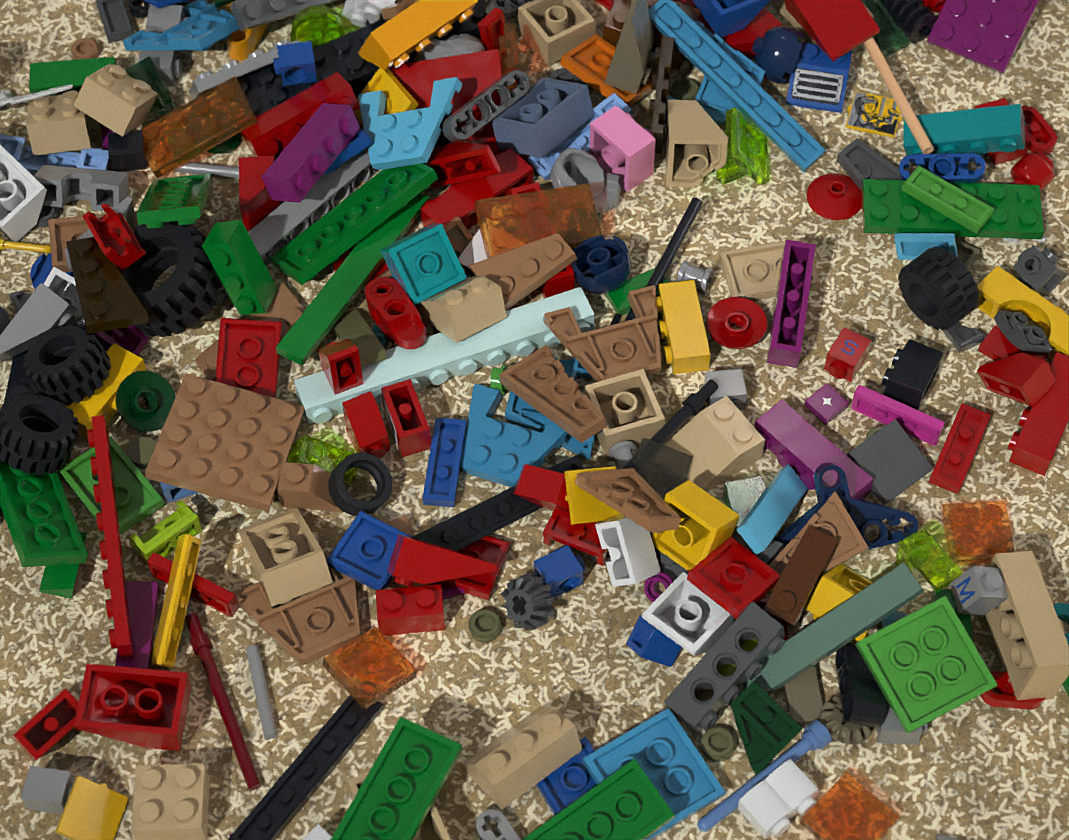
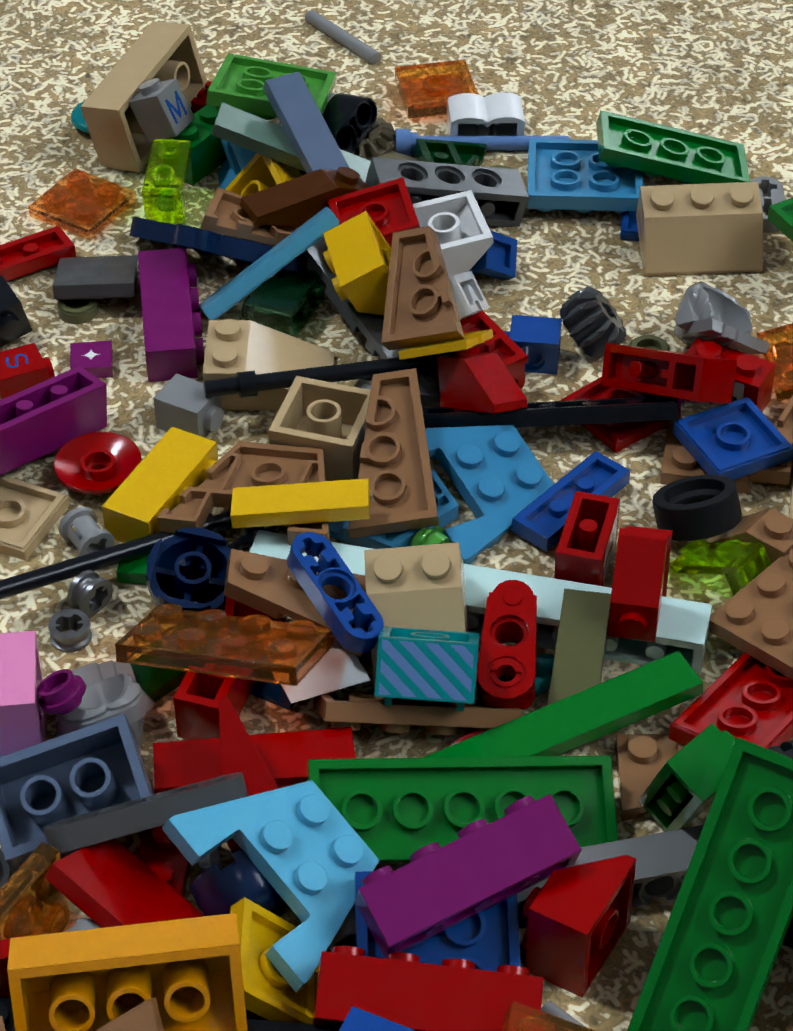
camera: 145 degrees left, 15 degrees down
clear smoke piece [632,438,693,500] -> none
dark pink tile [851,385,945,446] -> none
none -> magenta plate [37,669,86,715]
none -> flat silver bush [48,609,92,652]
none -> flat silver bush [67,570,113,617]
none -> yellow tile [230,478,370,529]
none -> sand blue tile [262,71,349,174]
none -> blue beam [287,532,384,653]
none -> light grey hair [674,281,770,354]

